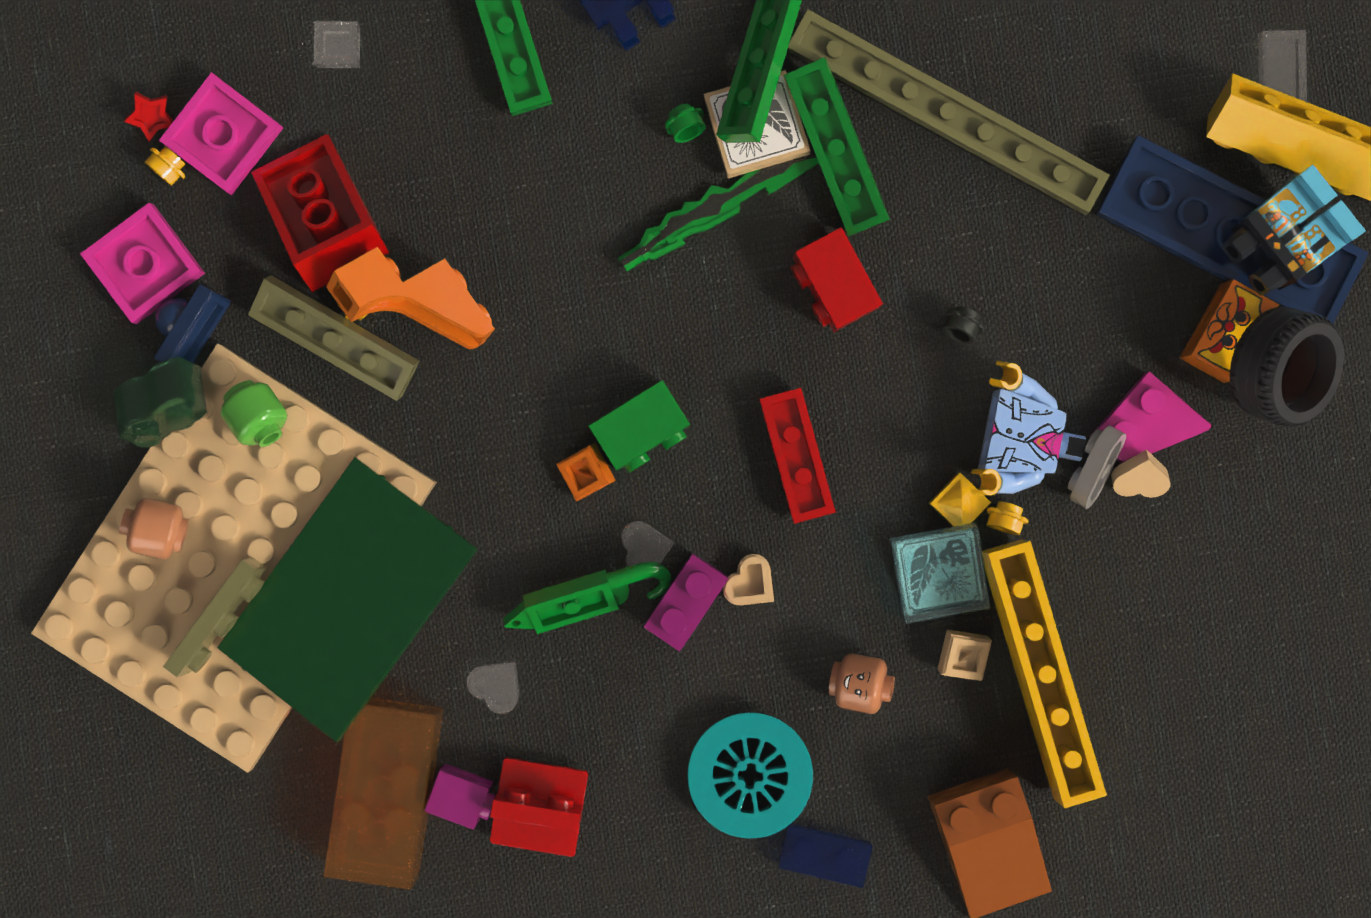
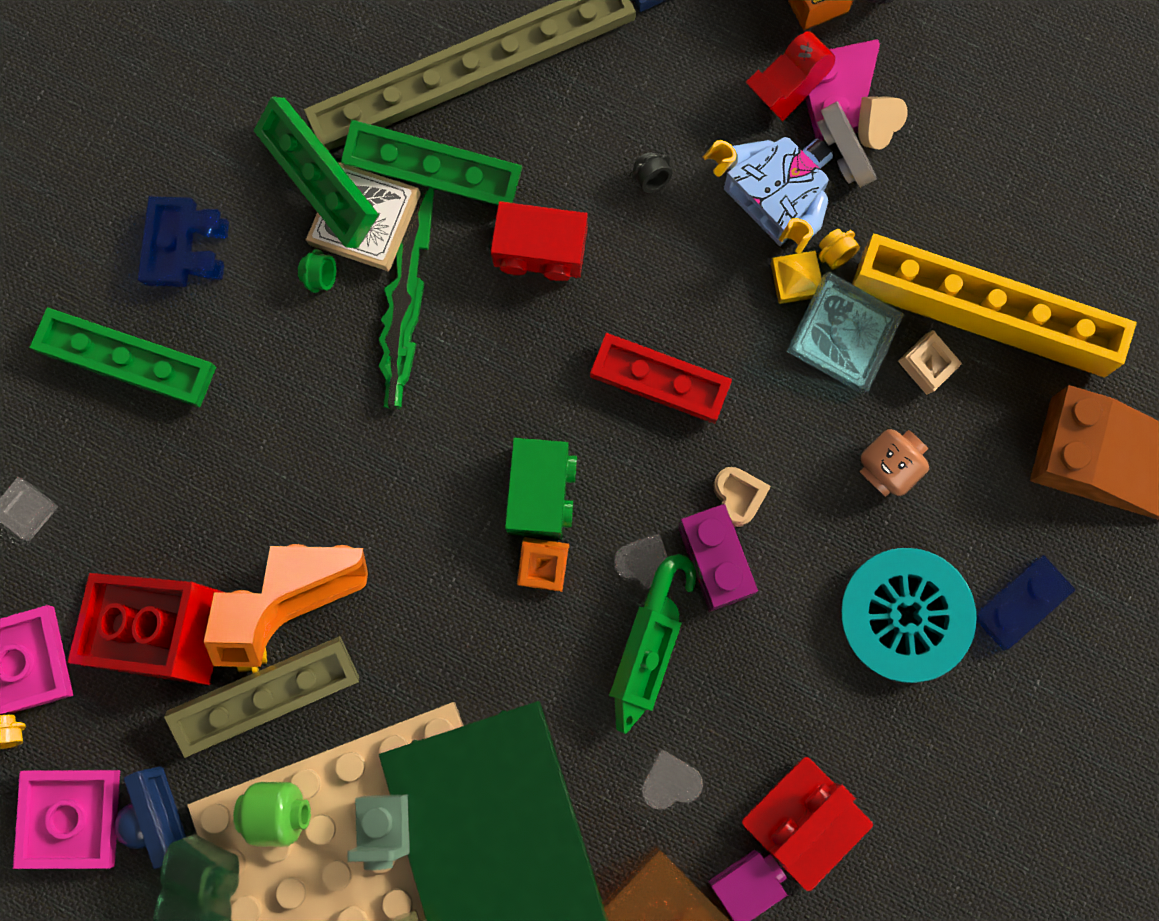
camera: 55 degrees left, 10 degrees down
none -> sand green bracket [347,795,409,870]
none -> red leg [746,31,836,121]

